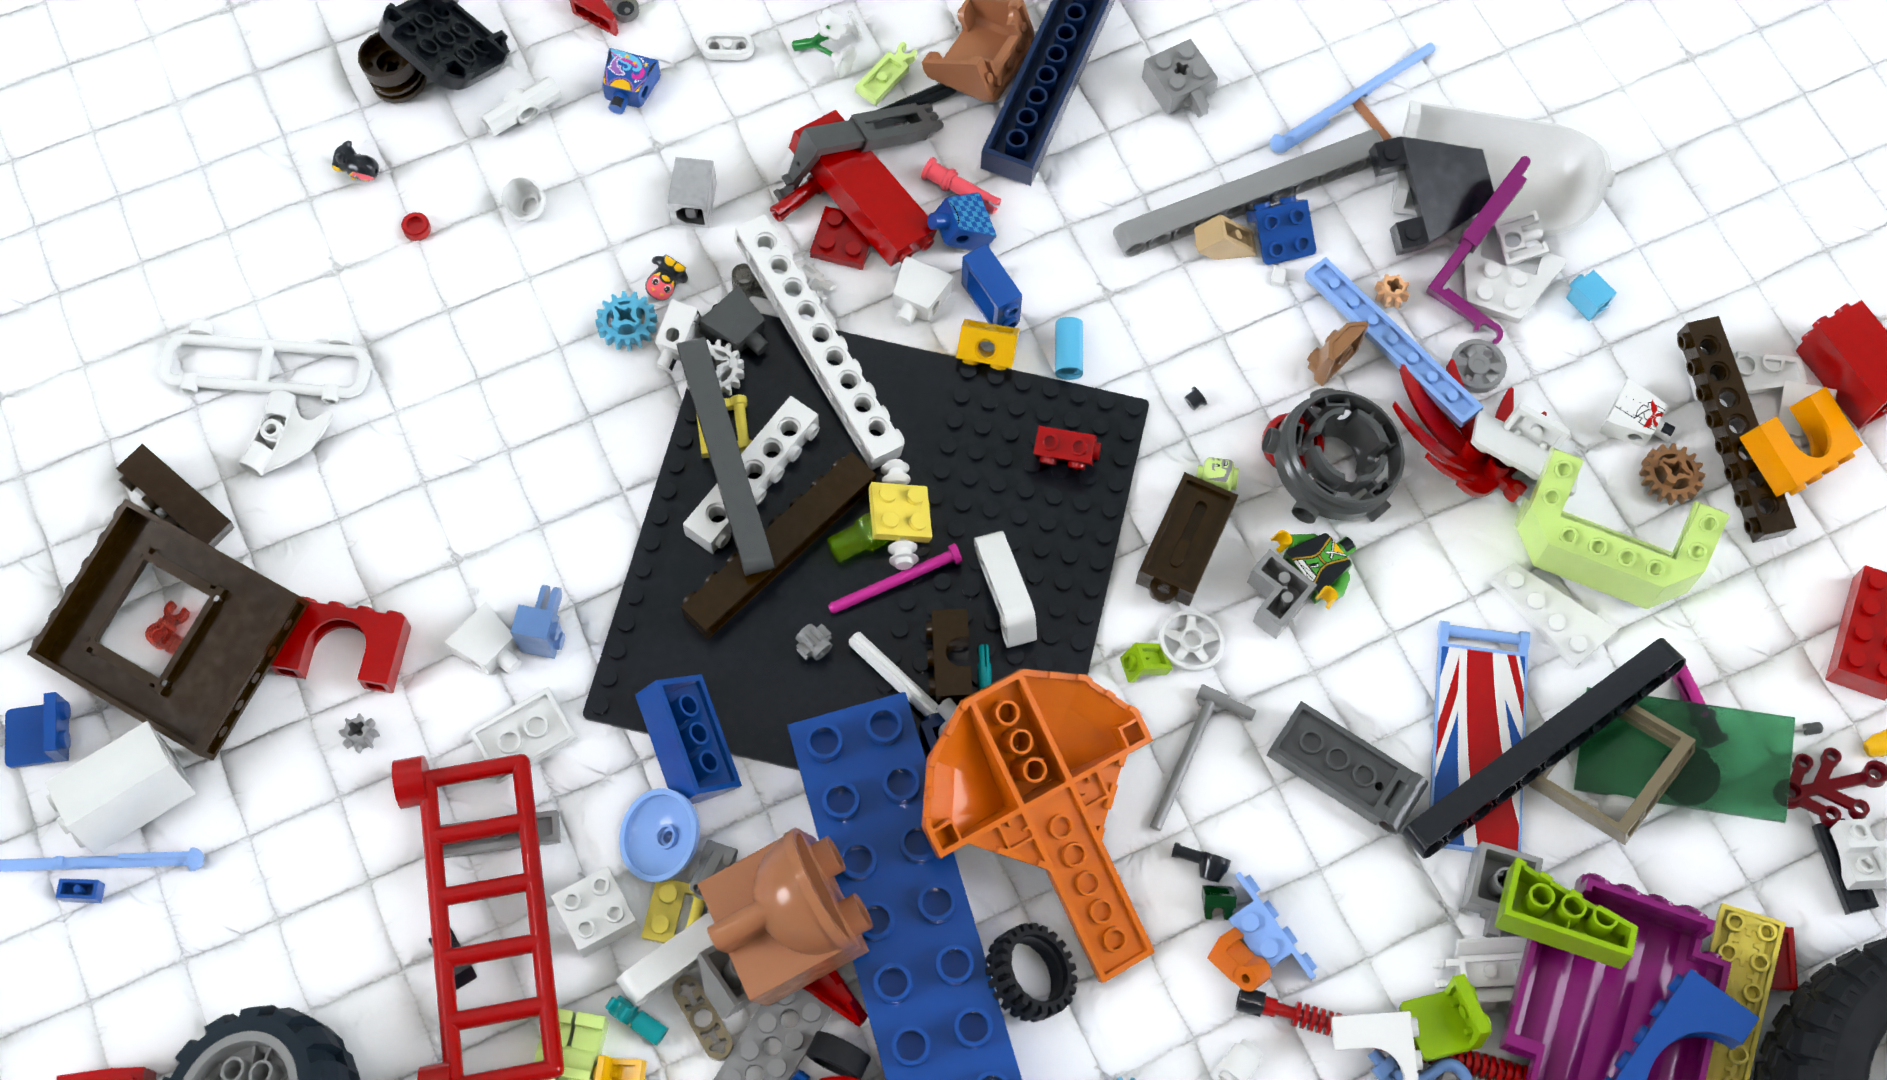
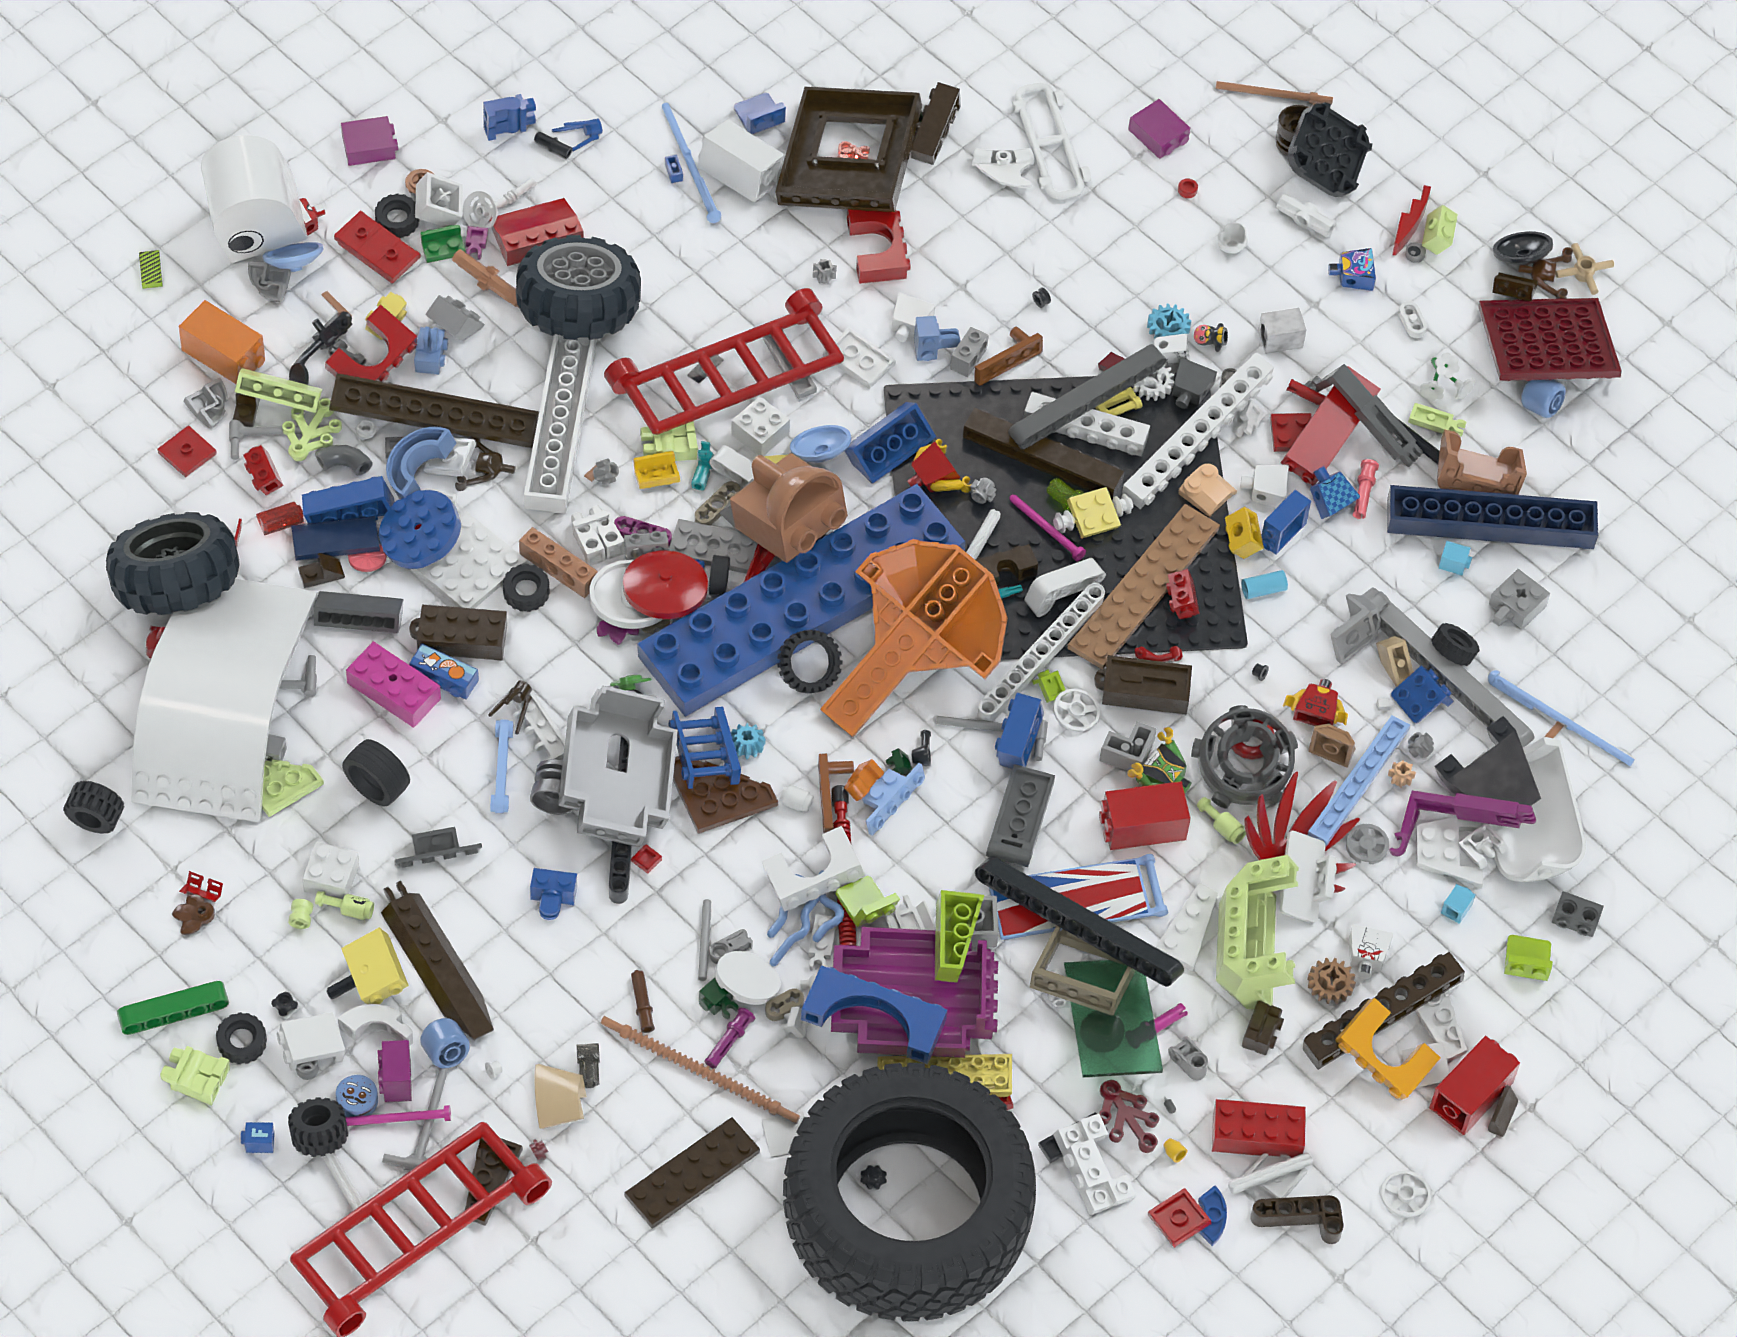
camera: 70 degrees right, 10 degrees down
black animal [332,141,379,181] -> none
yellowish green head [1196,457,1239,492] -> none
none -> dark orange piece [818,753,854,834]
none -> red torso [907,439,972,493]
none -> light grey brick [950,327,989,377]
none -> dark orange piece [974,327,1043,386]
none -> white beam [977,583,1105,722]
none -> blue brick [995,693,1044,769]
none -> black bush [1032,287,1051,308]
none -> medium nougat plate [1068,504,1220,669]
none -> dark red tile [1098,352,1125,372]
none -> red brick [1099,781,1191,850]
none -> magenta brick [1128,99,1191,159]
none -> red piece [1135,646,1183,662]
none -> light grey piece [1168,1036,1208,1080]
none -> light nougat slope [1178,464,1237,518]
none -> yellowish green piece [1197,797,1246,844]
none -> nougat bar [1216,81,1333,105]
none -> dark brown brick [1241,1001,1284,1055]
none -> red torso [1282,679,1348,726]
none -> light grey plate [1330,591,1391,664]
none -> light grey gear [1407,732,1434,758]
none -> black tyre [1431,623,1480,666]
none -> medium azure brick [1438,541,1472,576]
none -> lime bracket [1504,935,1553,981]
none -> dark grey brick [1551,891,1604,937]

